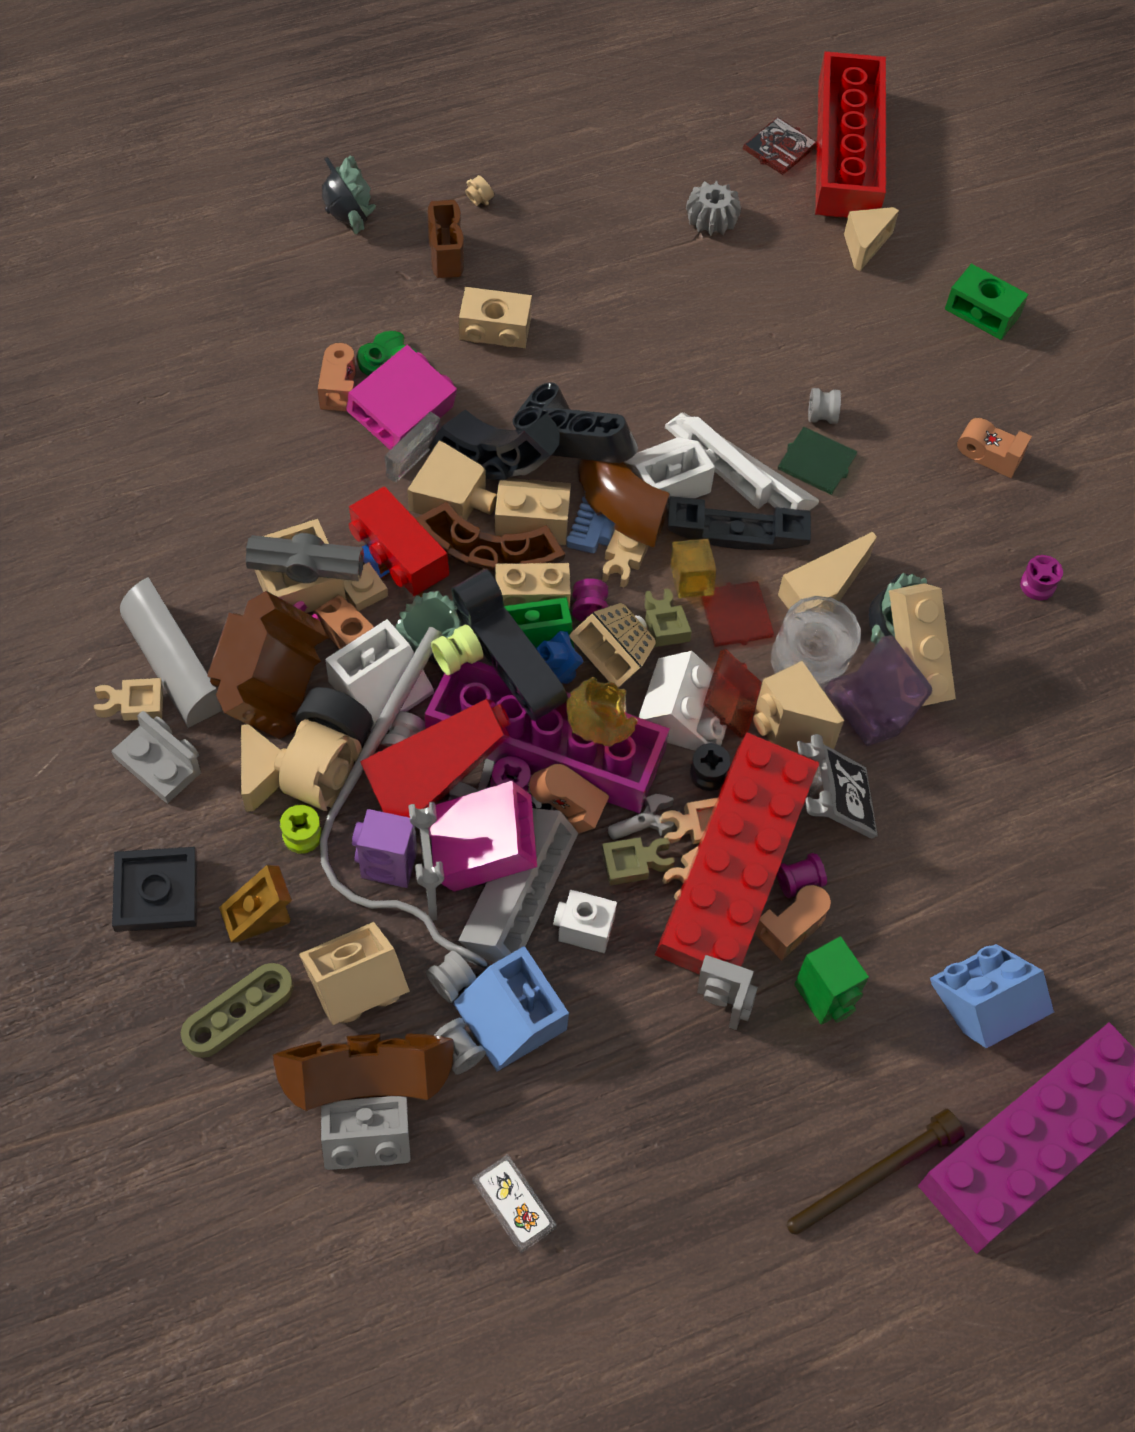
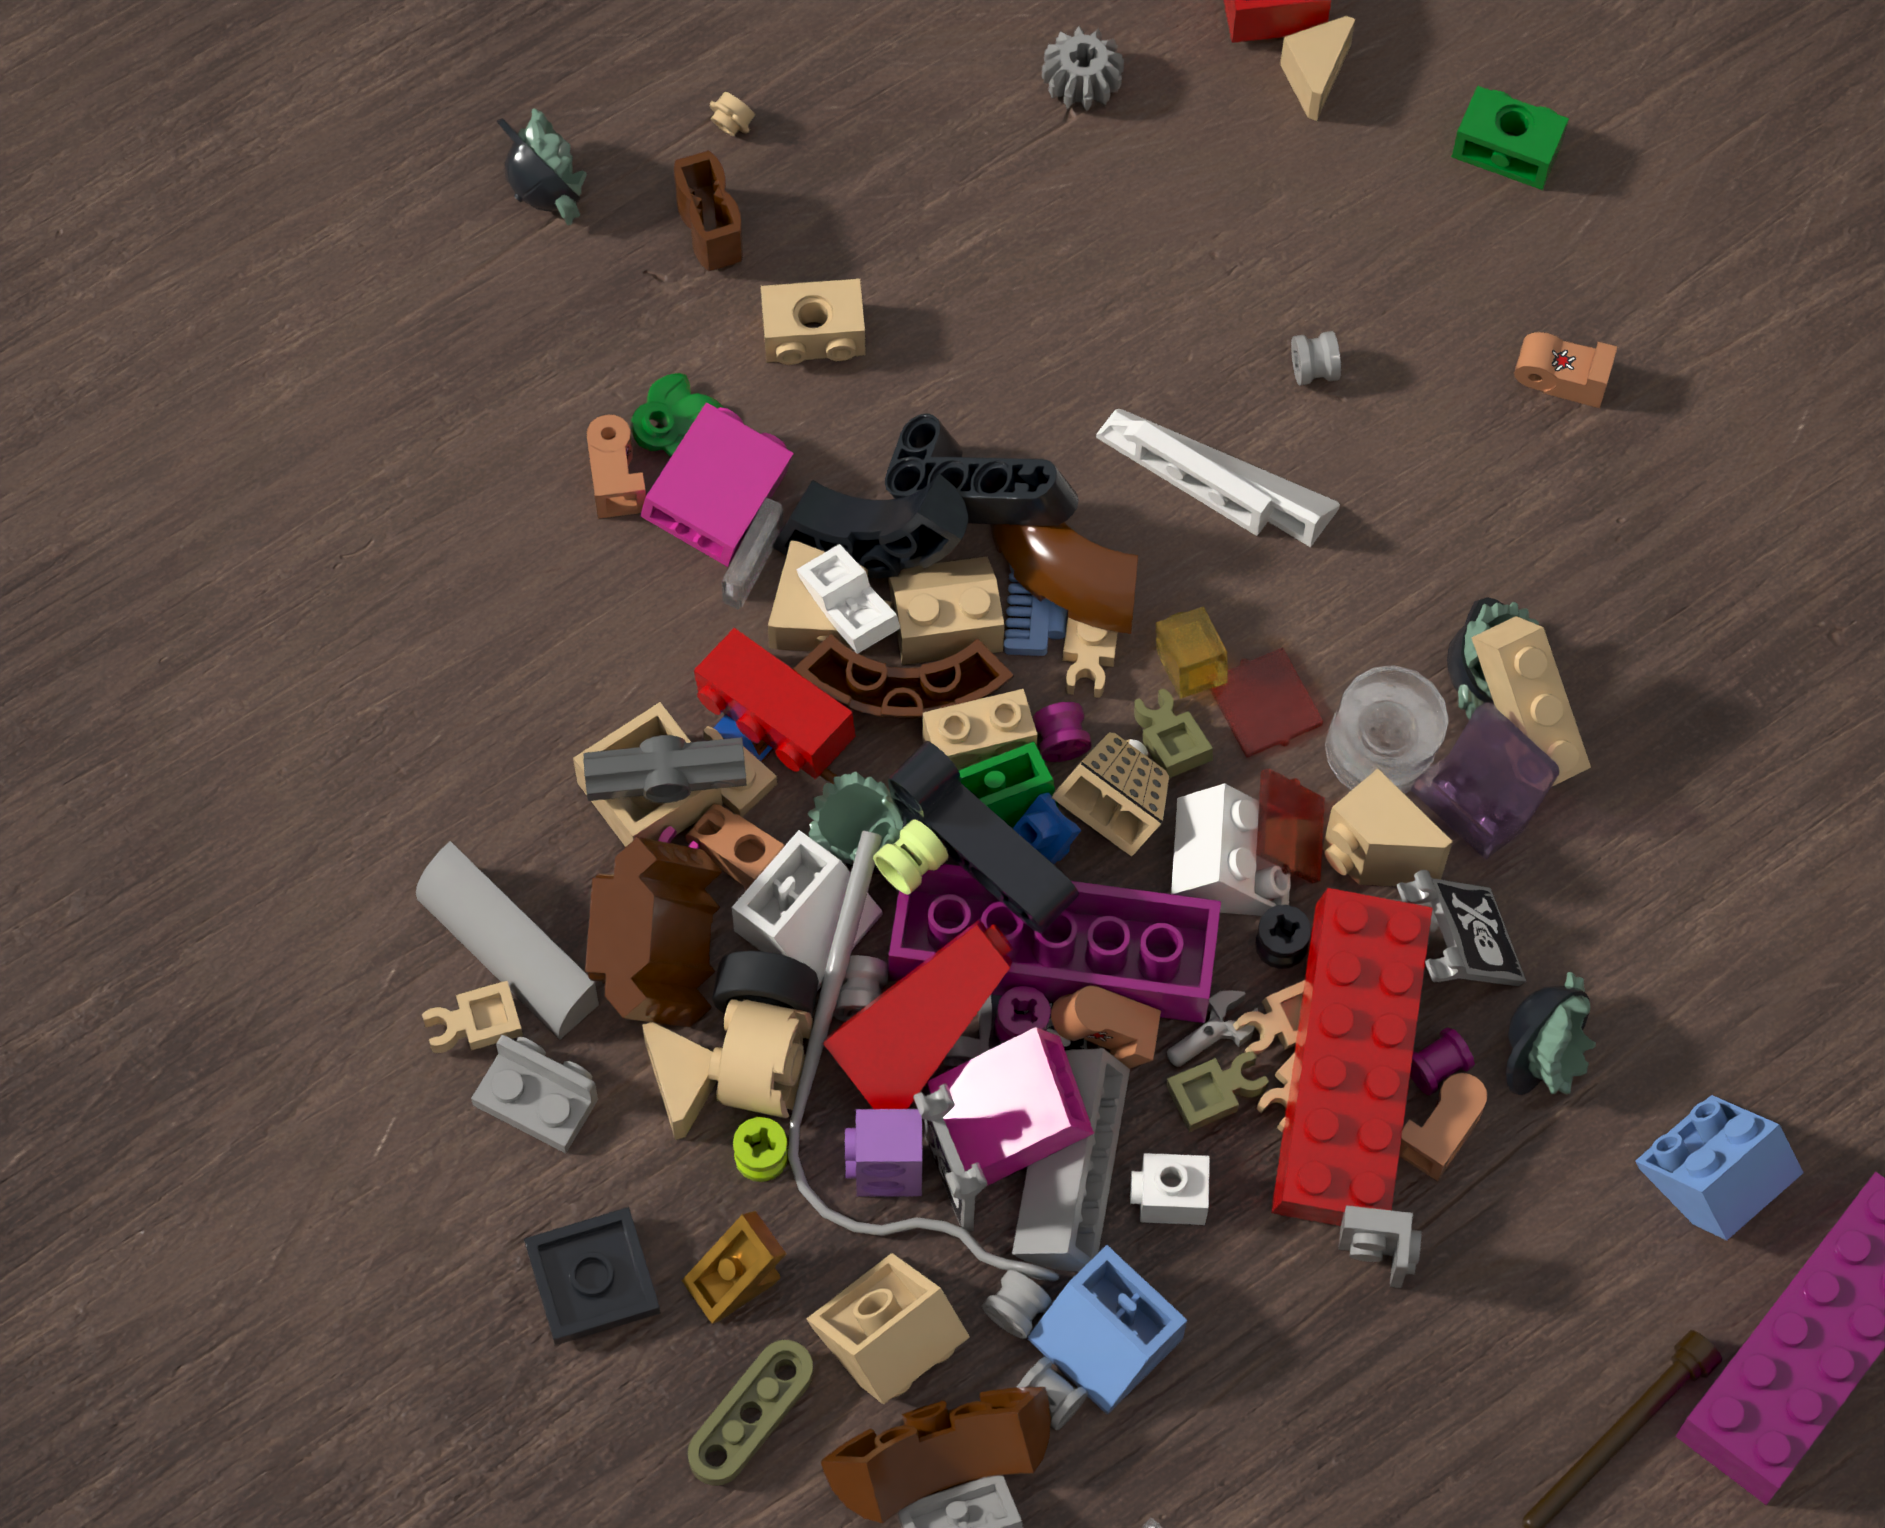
camera: 10 degrees left, 5 degrees up
clear yellow hair [567,677,638,746] -> none
white slope [625,437,715,509] -> none
black slope [667,496,811,550] -> none
clear green piece [778,427,857,495] -> none
tan slope [778,532,877,627] -> none
green brick [794,936,869,1025] -> none
magenta wheel [1020,555,1063,601] -> none
none -> white slope [796,544,900,654]
none -> hair [1506,972,1596,1095]

